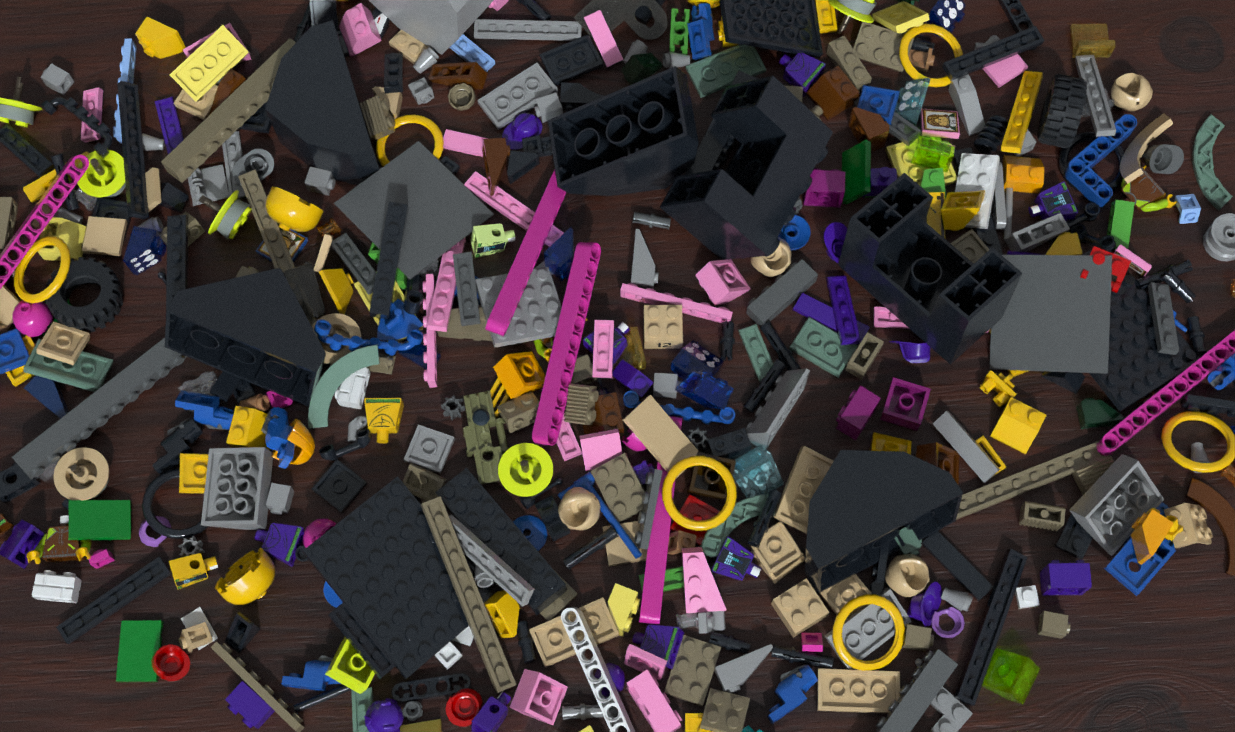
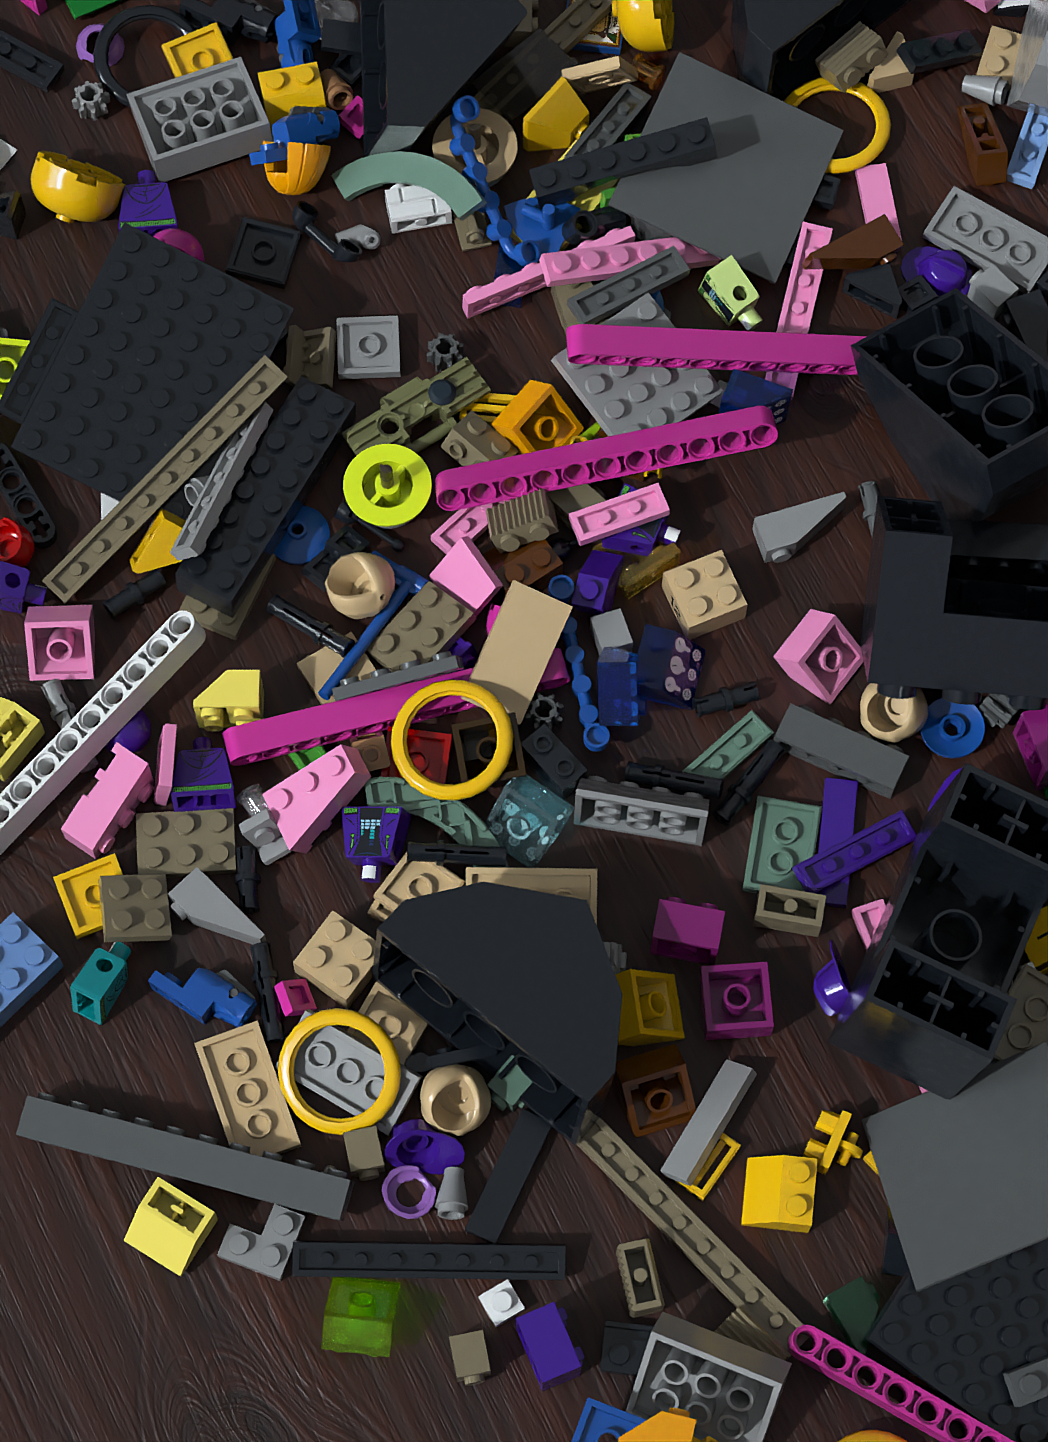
camera: 65 degrees right, 0 degrees up
yellow torso [169,553,218,590] -> none
light grey brick [266,483,294,515] -> none
light grey brick [305,167,335,196] -> none
yellow torso [364,398,404,443] -> none
light grey bracket [408,78,434,105] -> none
white plate [435,642,462,670] -> none
dark tan hair [448,83,476,111] -> none
tan plate [529,598,619,668] -> none
bright pink plate [620,283,733,325] -> none

